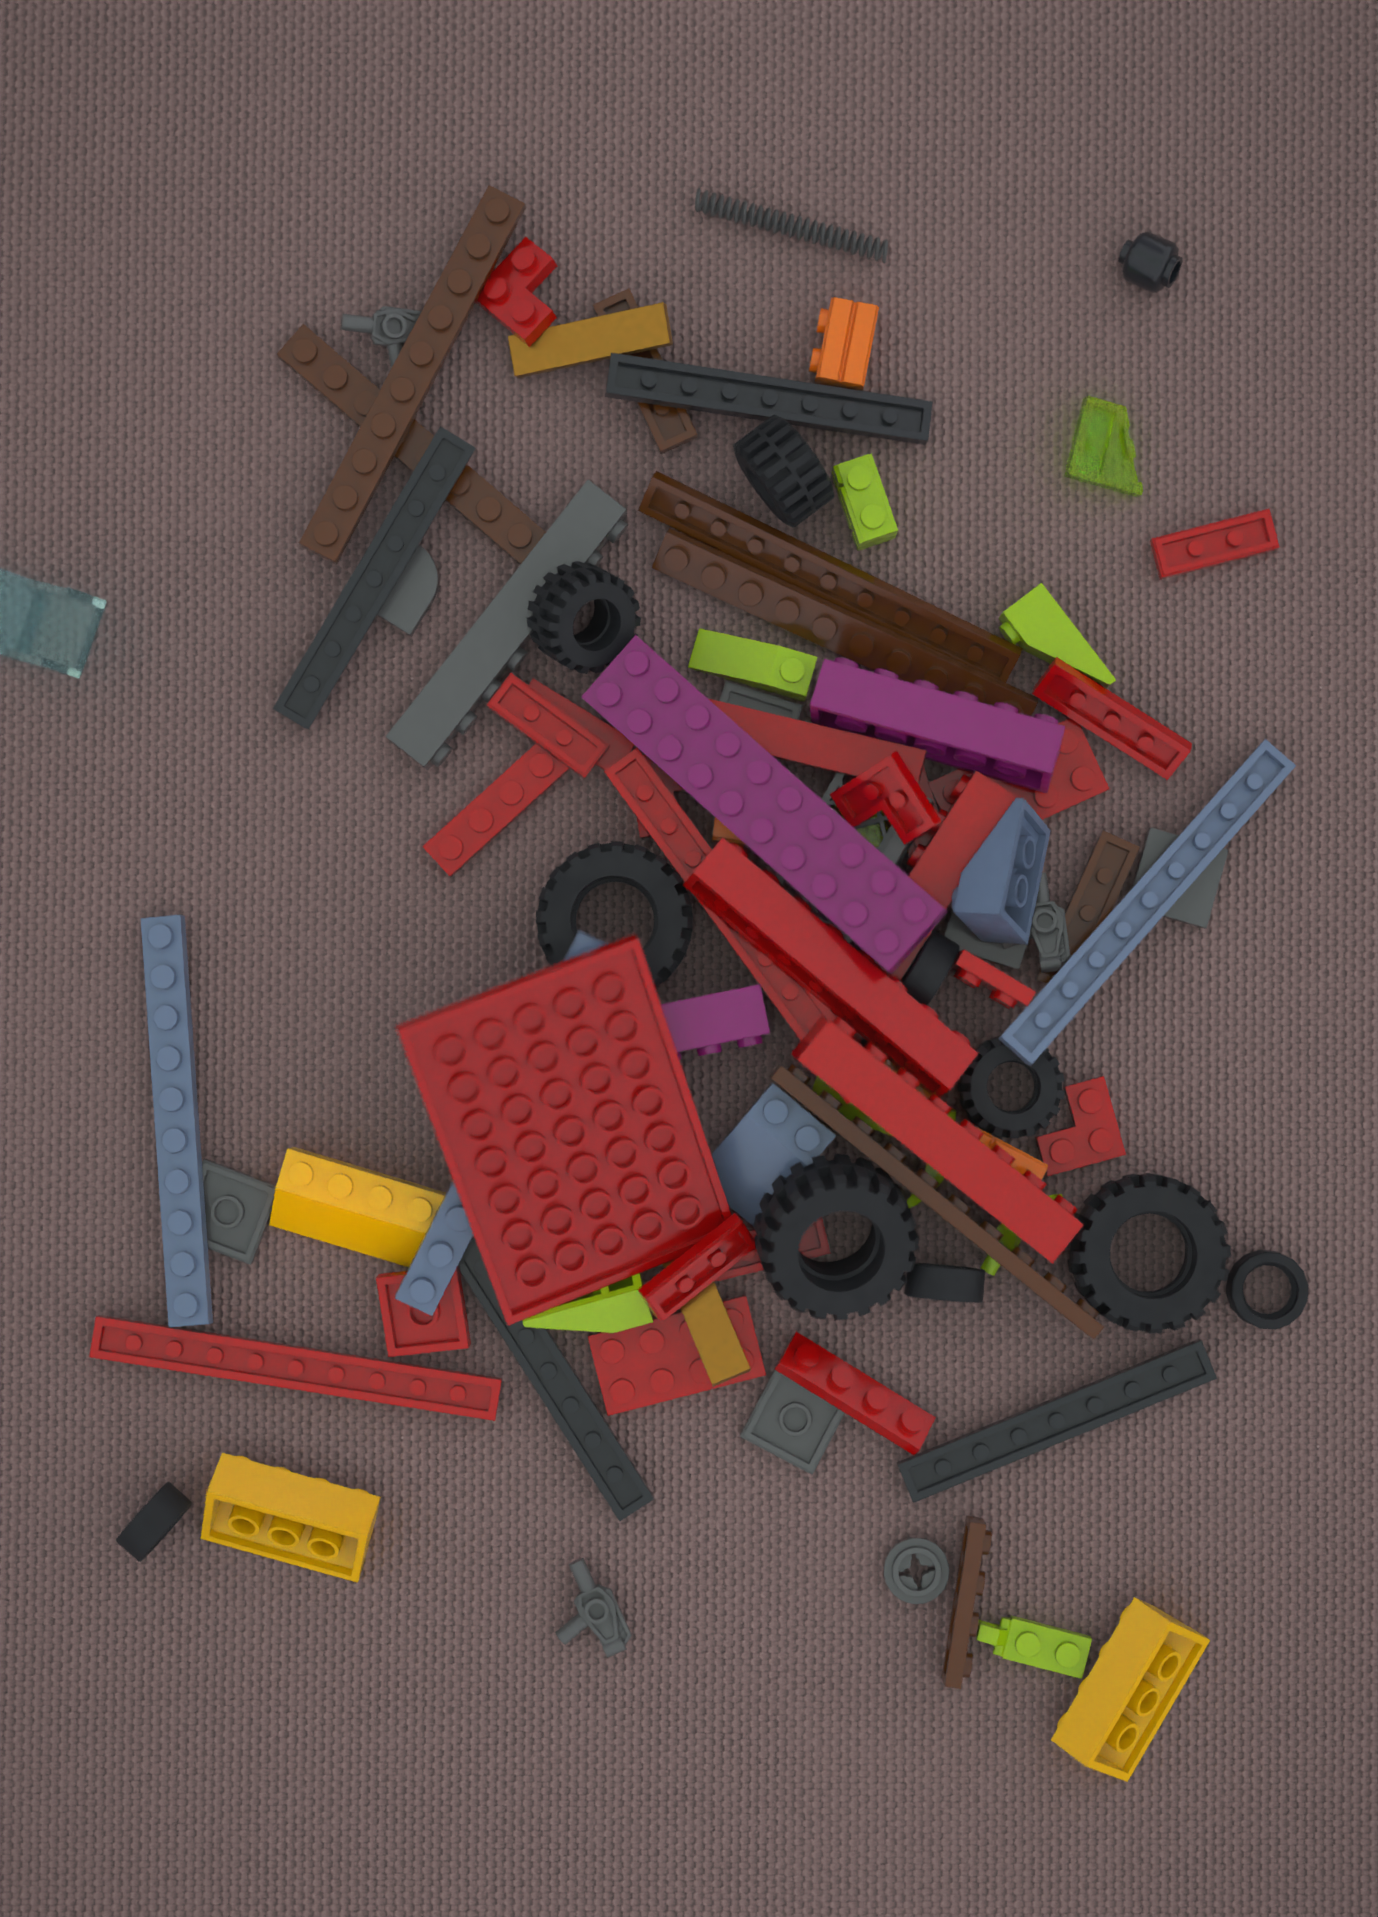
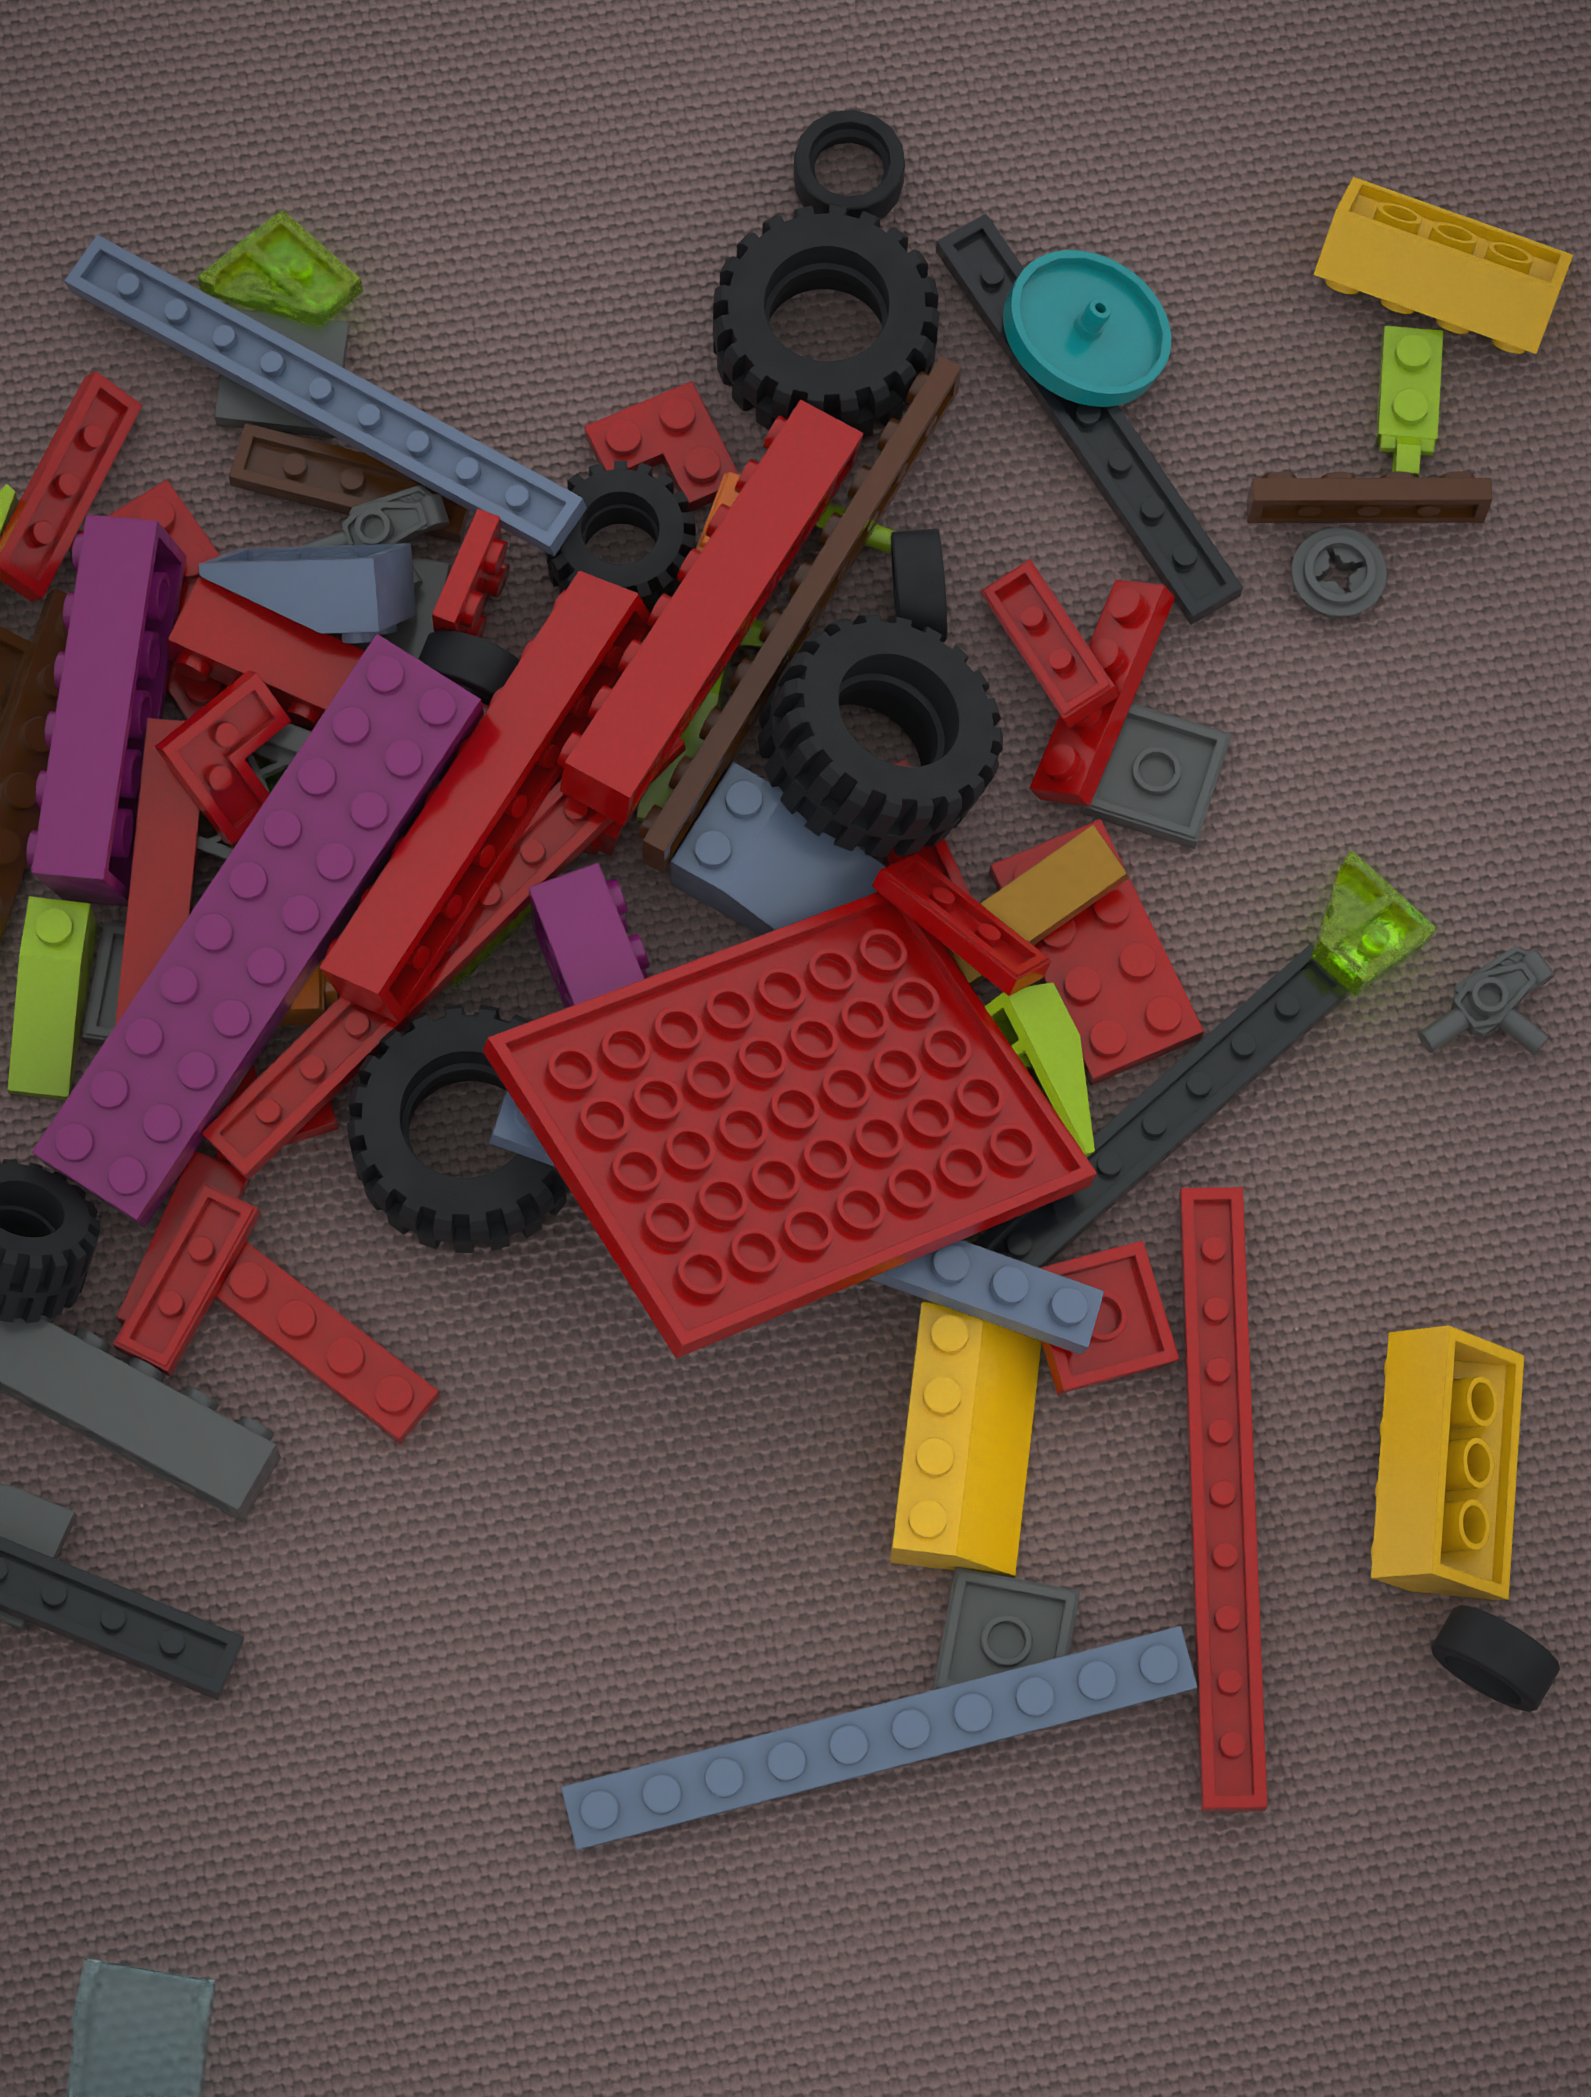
camera: 100 degrees left, 15 degrees down
none -> clear neon green wing [197,209,363,327]
none -> red tile [980,559,1120,728]
none -> teal piece [1003,250,1171,407]
none -> clear neon green wing [1311,850,1437,996]

